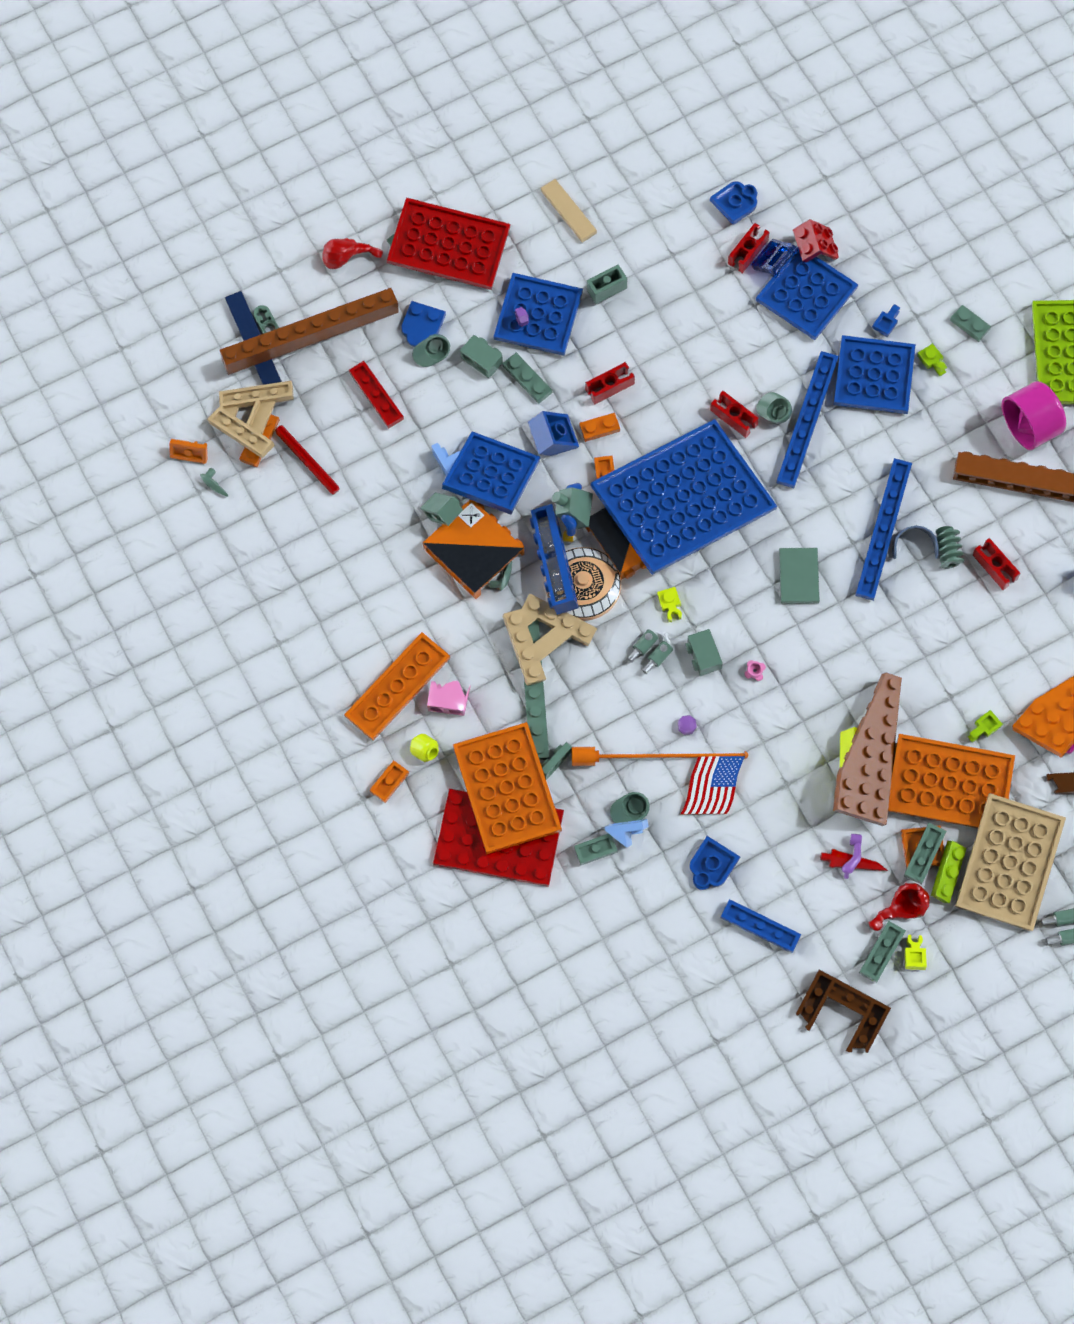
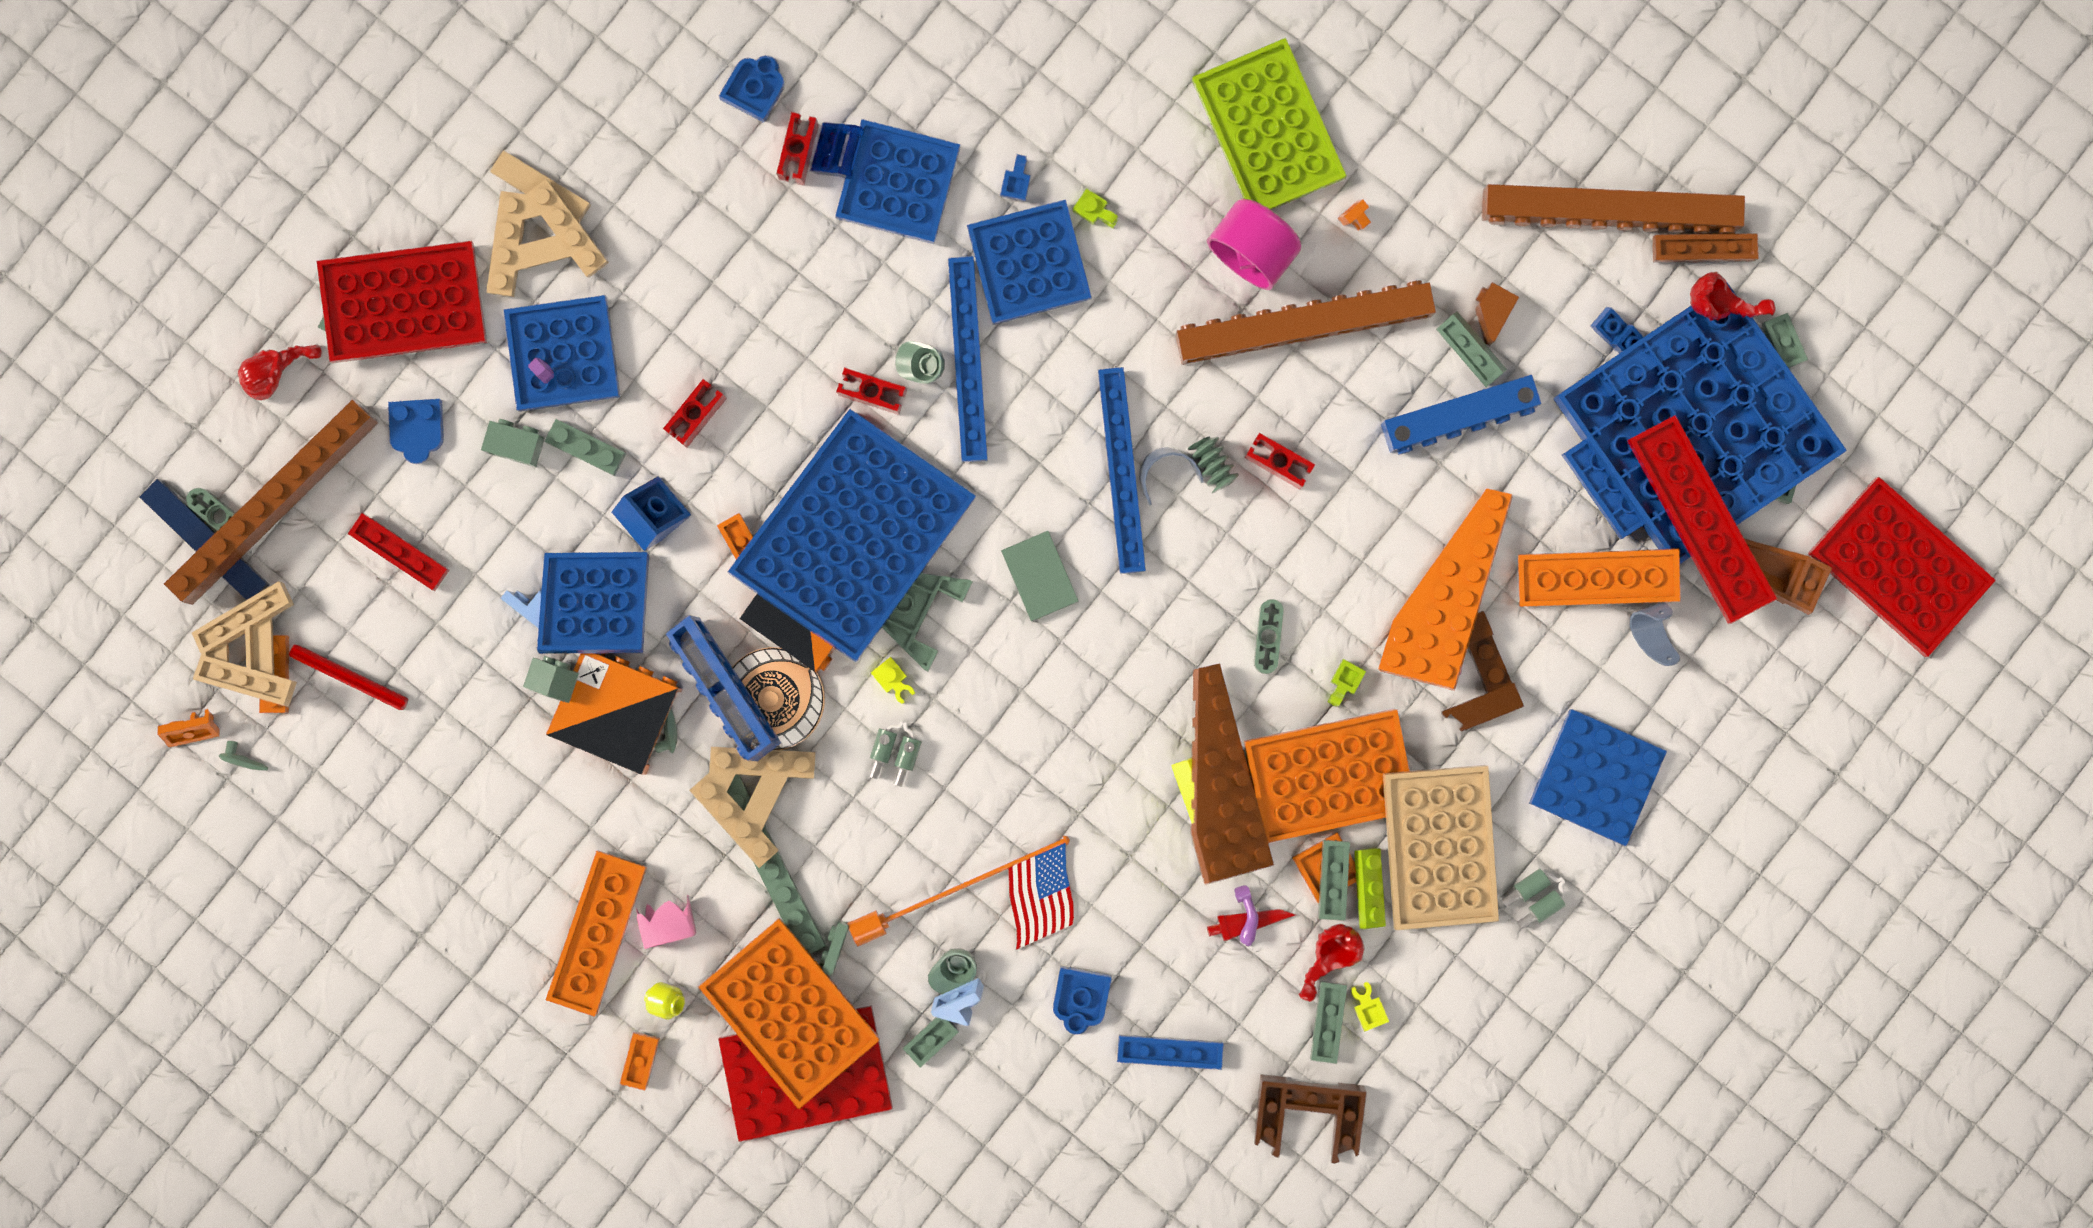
camera: 25 degrees left, 15 degrees up
sand green cap [412,334,450,367] -> none
sand green torso [552,483,593,542] -> none
orange plate [579,412,620,442] -> none
sand green brick [587,264,627,305] -> none
medium lavender tile [678,715,697,735] -> none
sand green brick [685,629,723,676] -> none
bright pink plate [744,660,766,681] -> none
red bracket [793,219,839,263] -> none
sand green plate [950,305,991,342] -> none
none -> tan plate [486,179,609,297]
none -> sand green wing [882,573,973,672]
none -> sand green beam [1254,599,1284,674]

